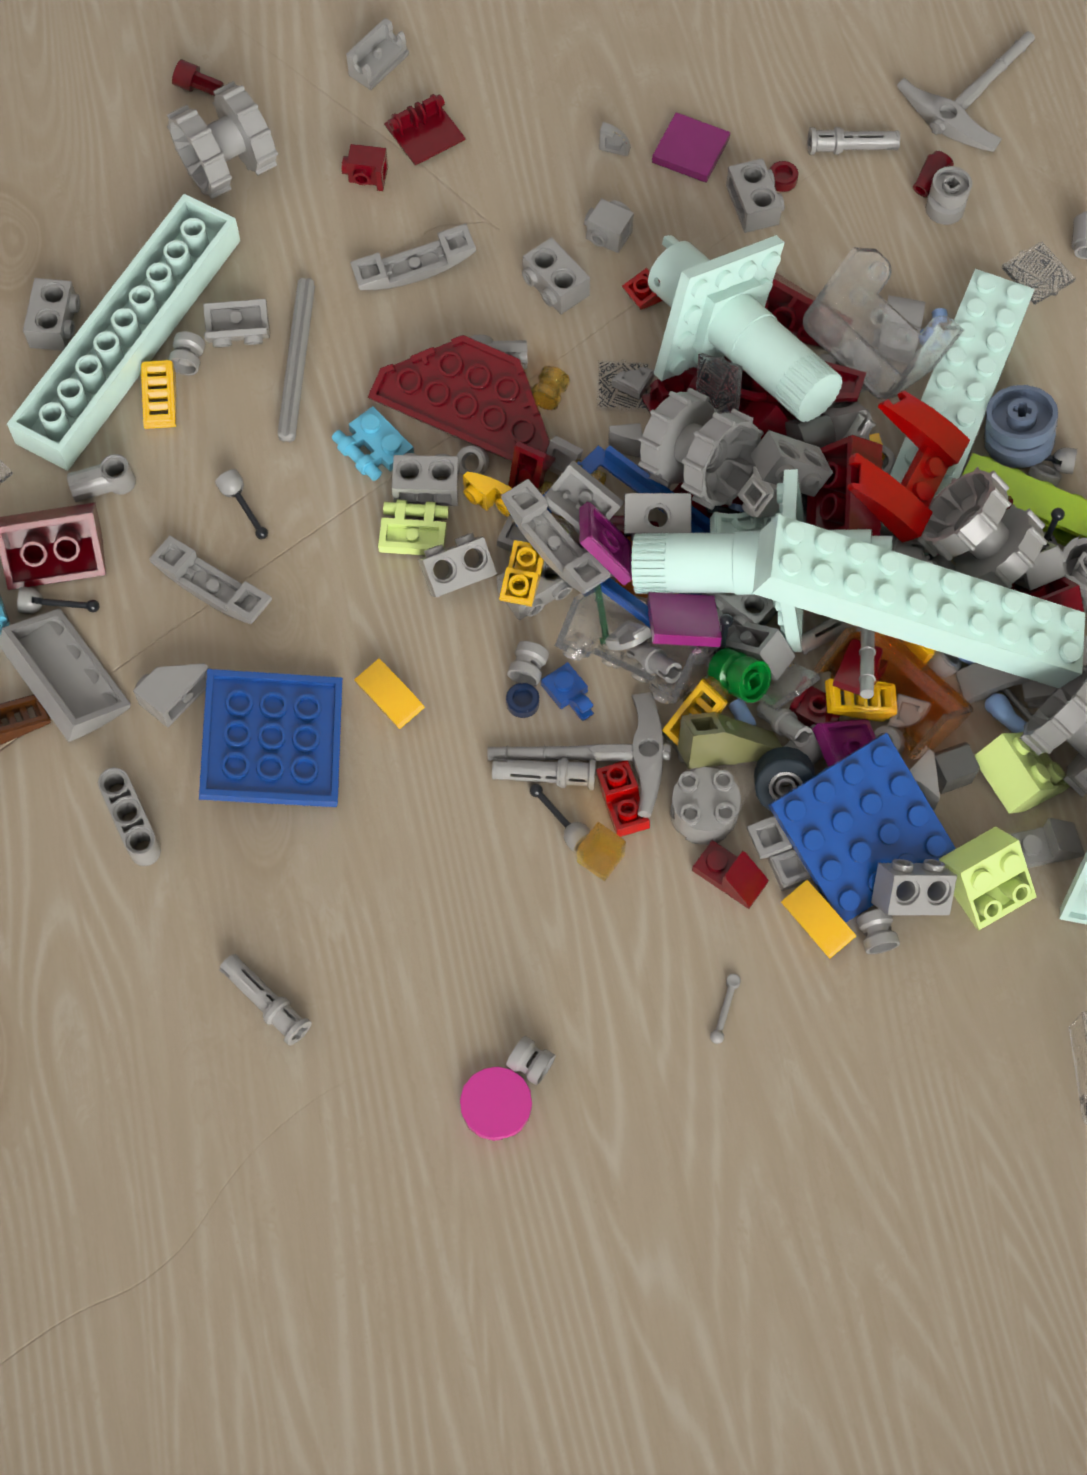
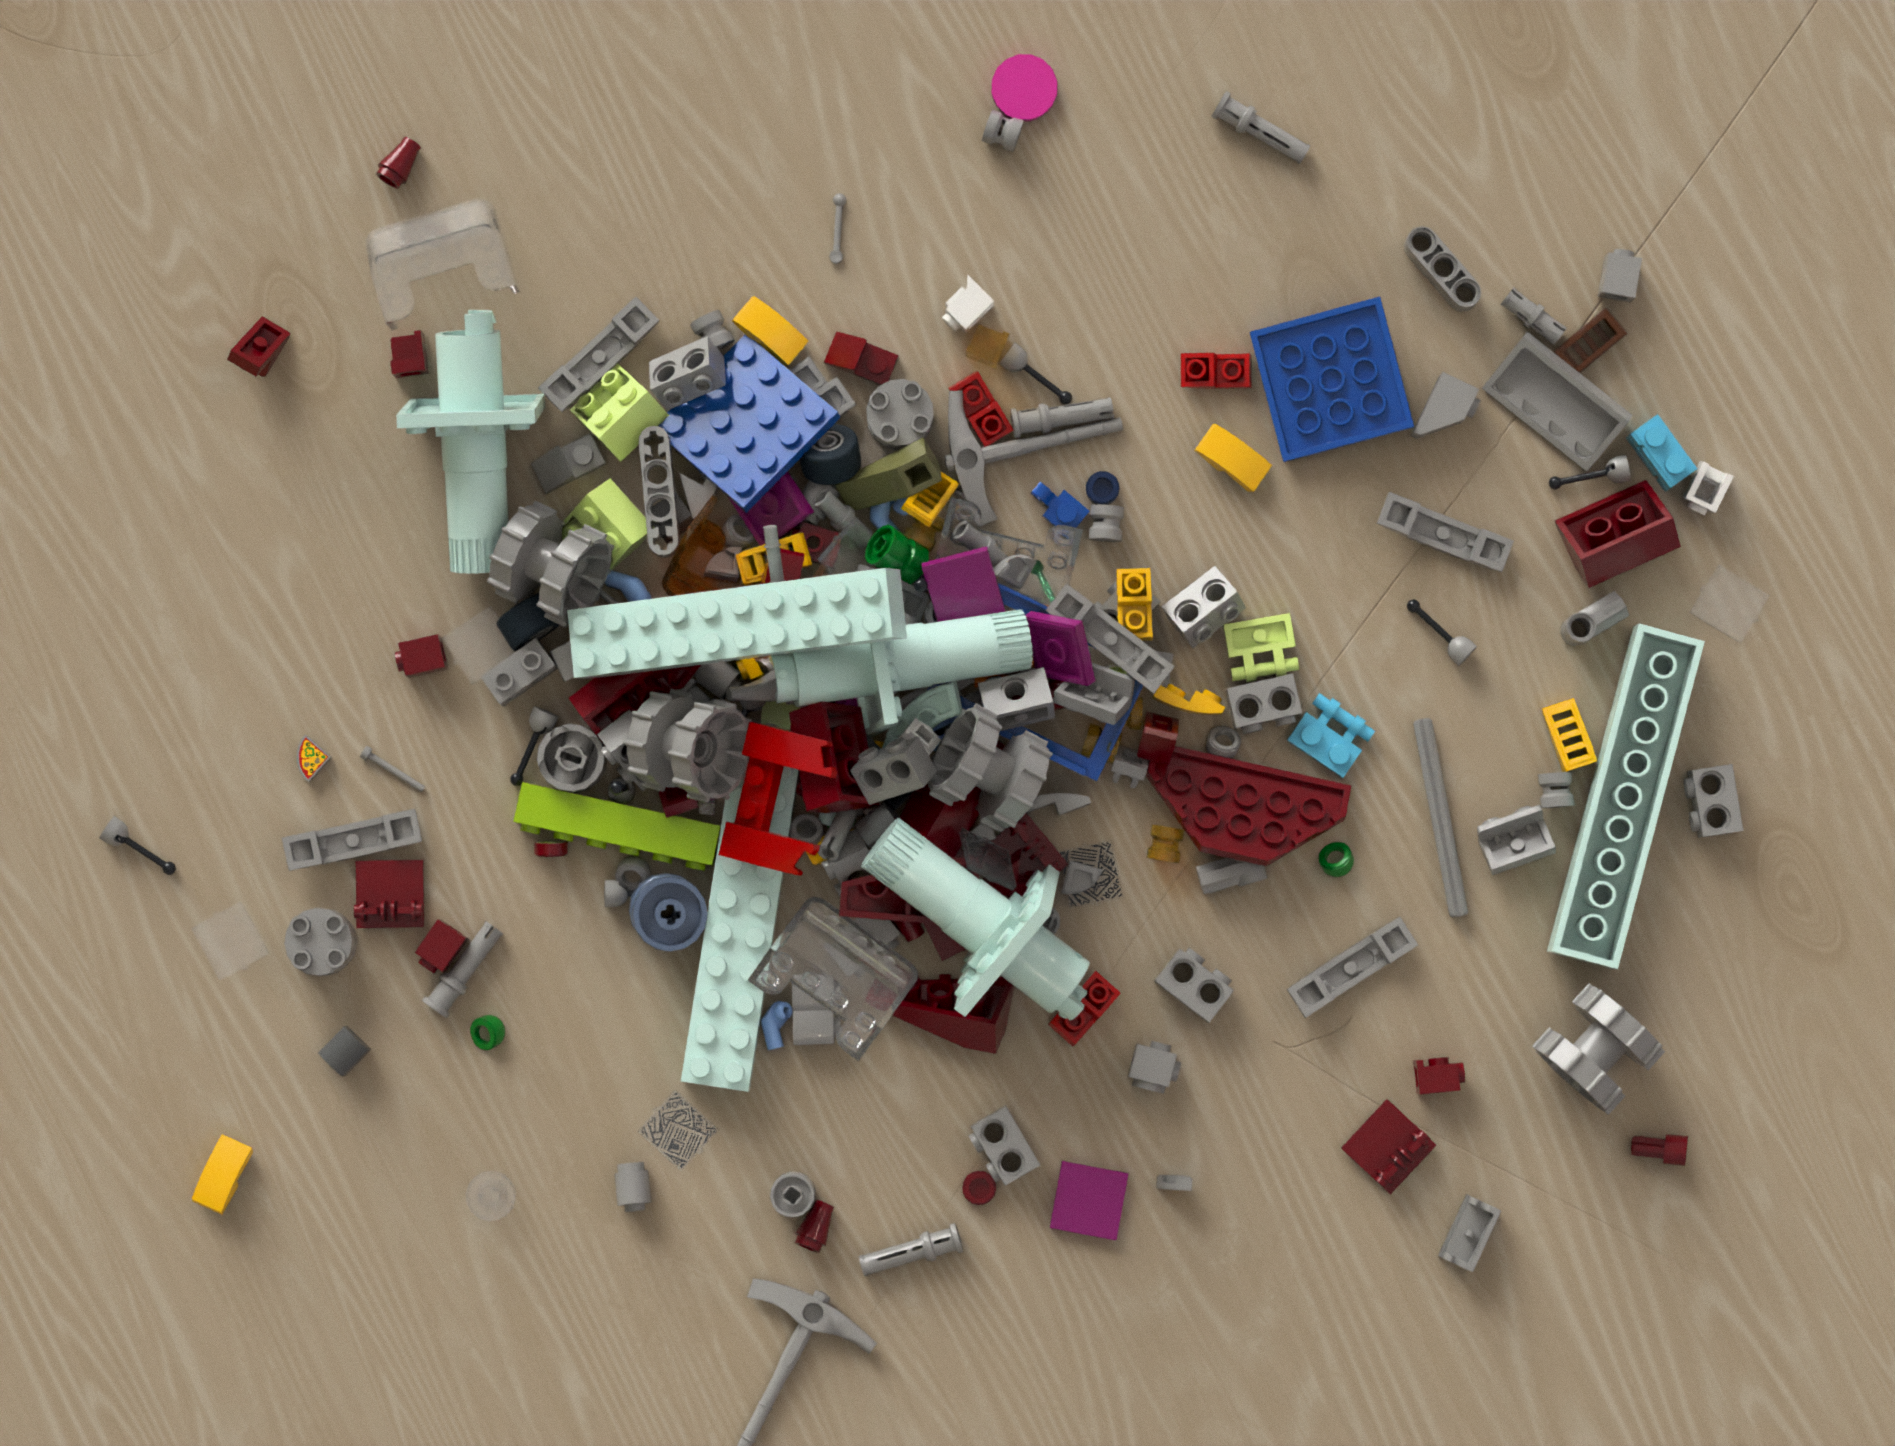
camera: 165 degrees right, 20 degrees up
none -> light grey slope [538,297,659,413]
none -> light grey beam [639,426,680,558]
none -> white window [942,275,994,334]
none -> red slope [1181,352,1252,389]
none -> green piece [1318,842,1354,877]
none -> light grey pin [1500,288,1567,345]

